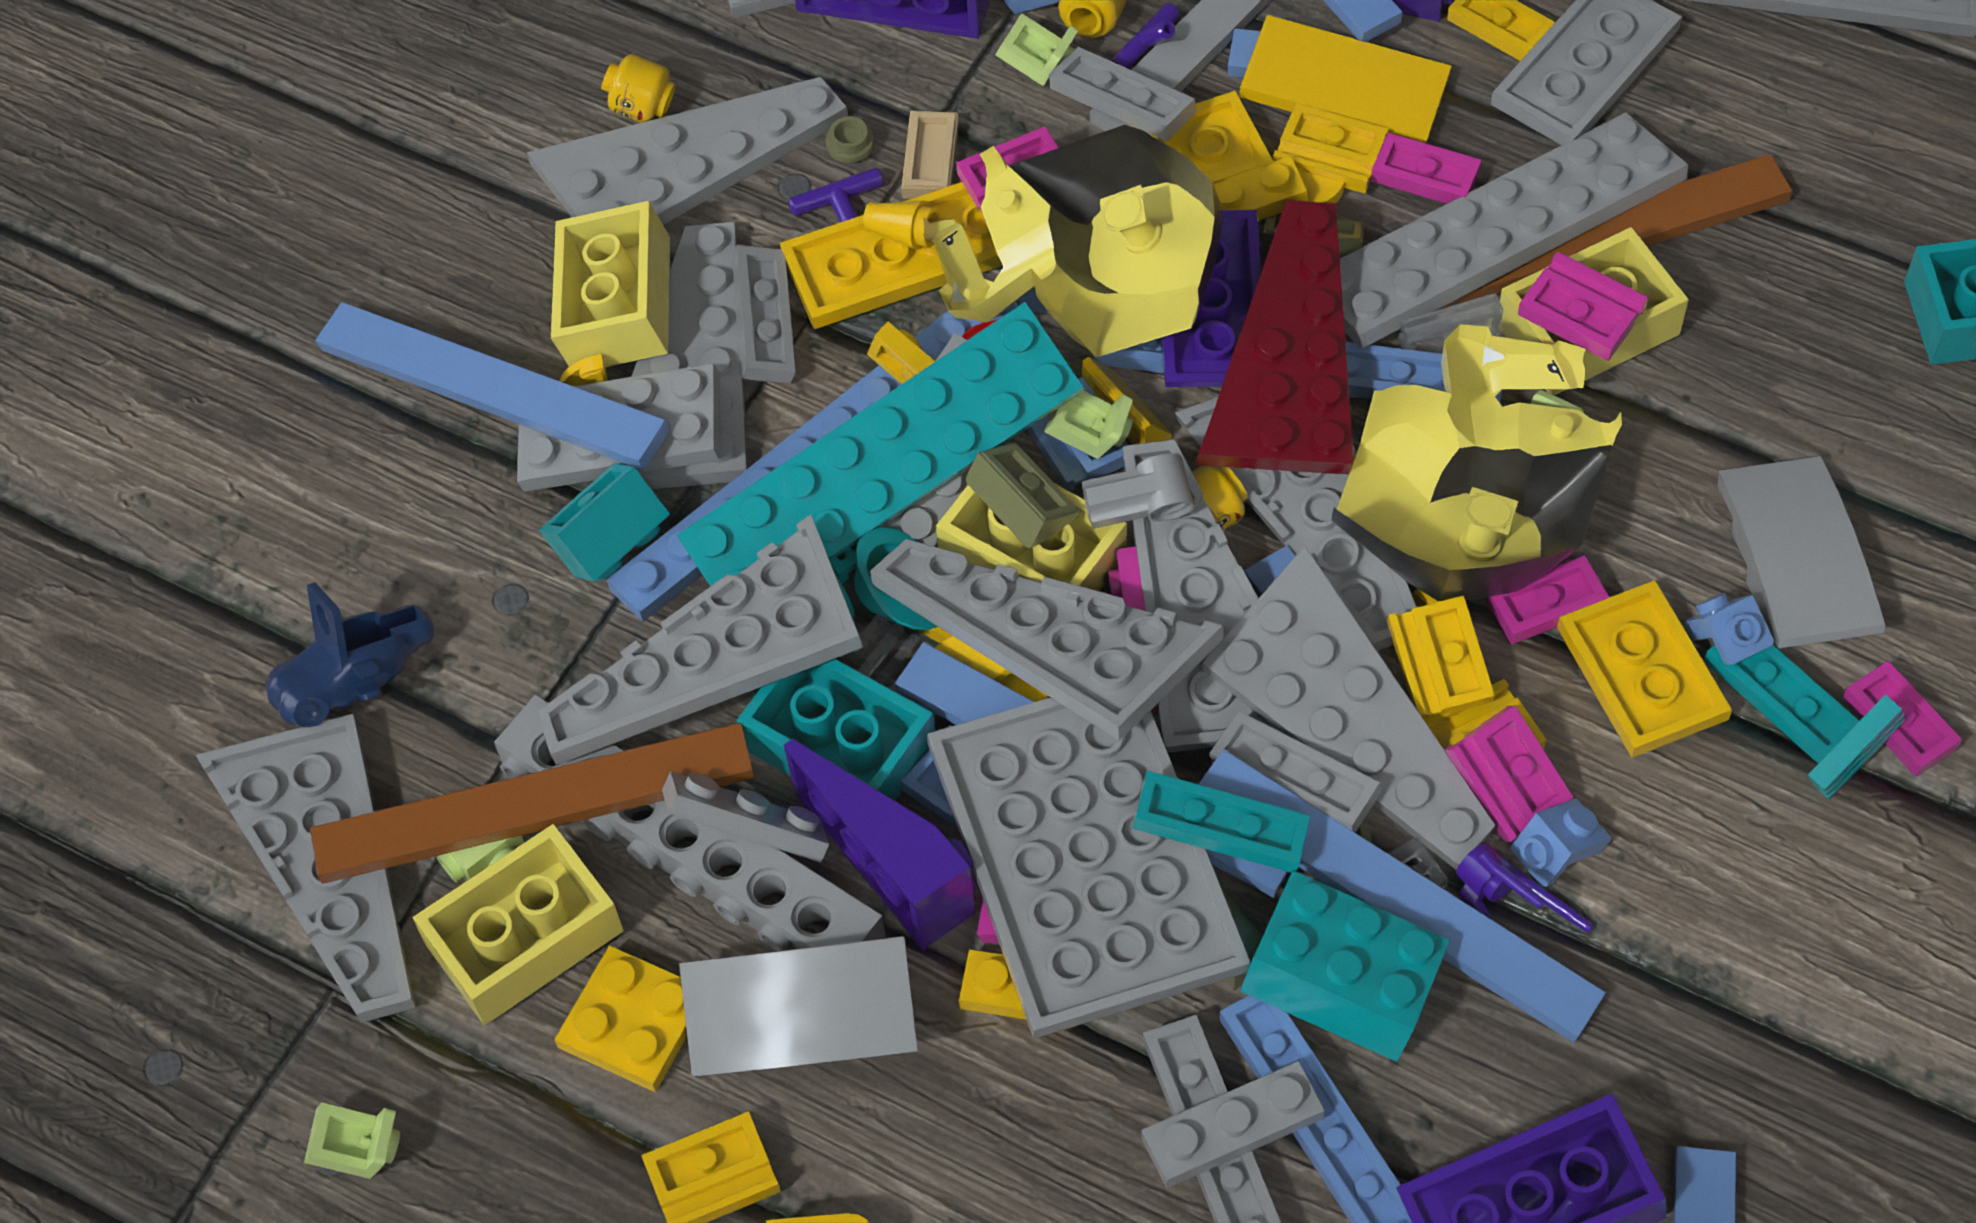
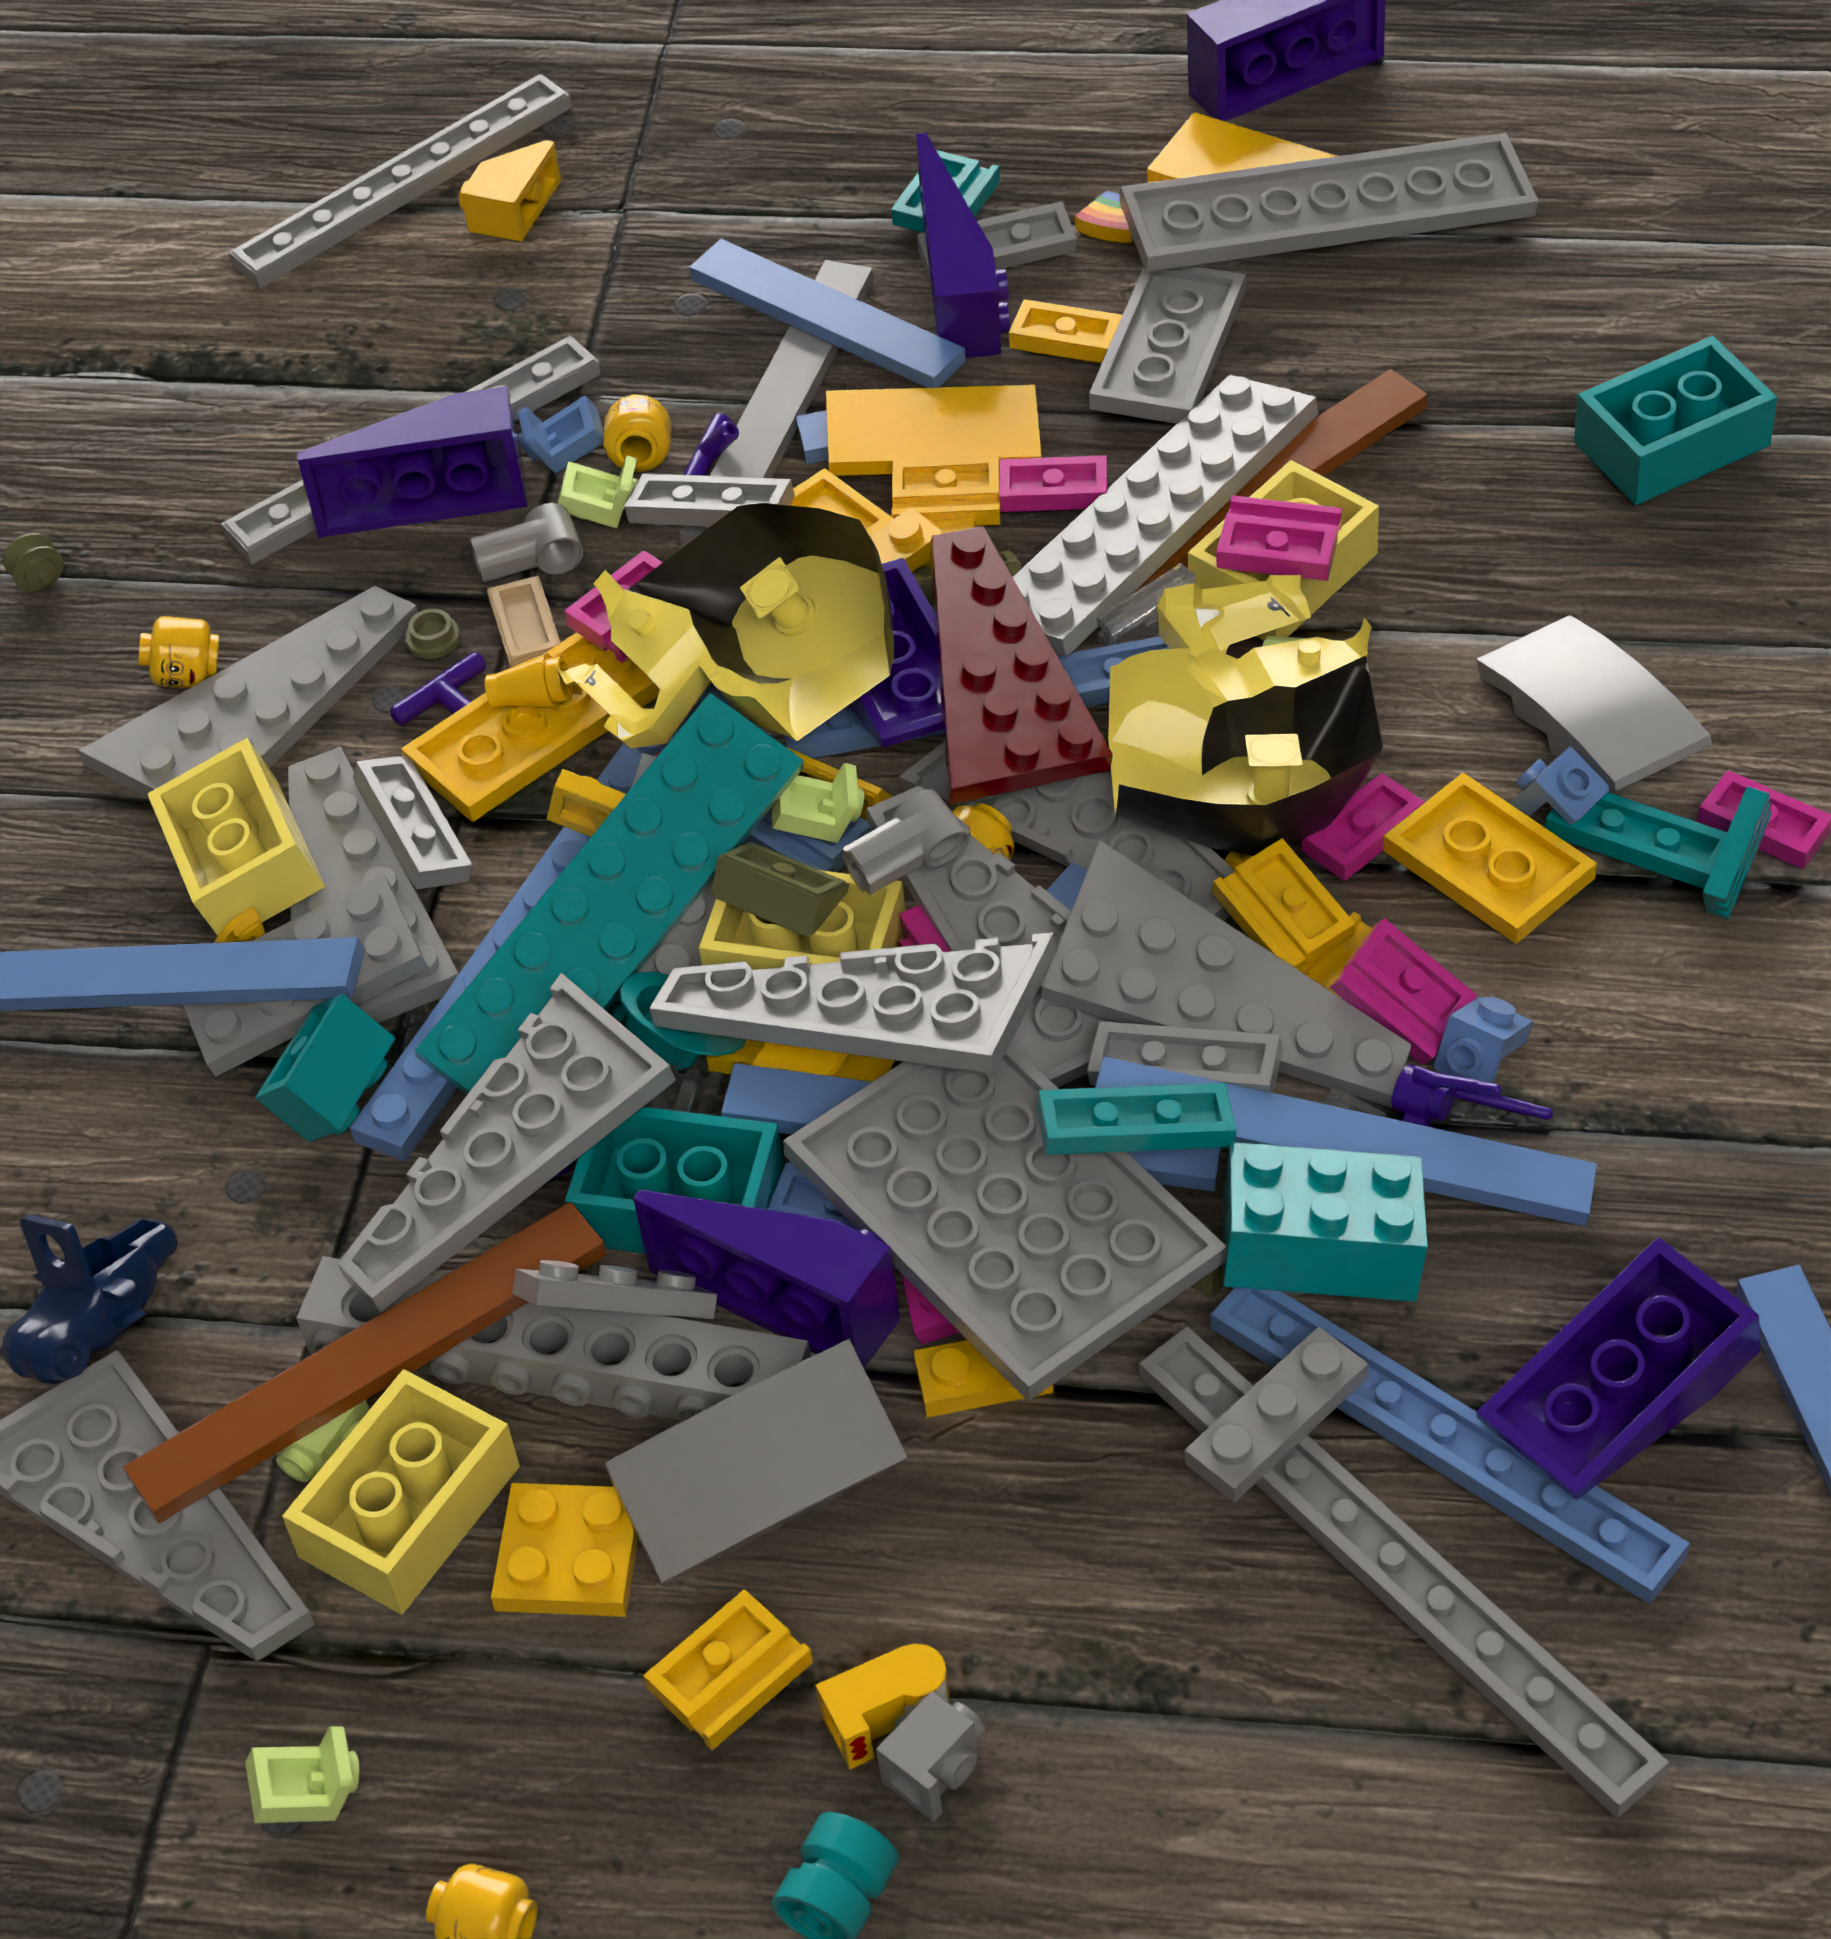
camera: 20 degrees left, 10 degrees down
none -> light grey piece [469,503,583,583]

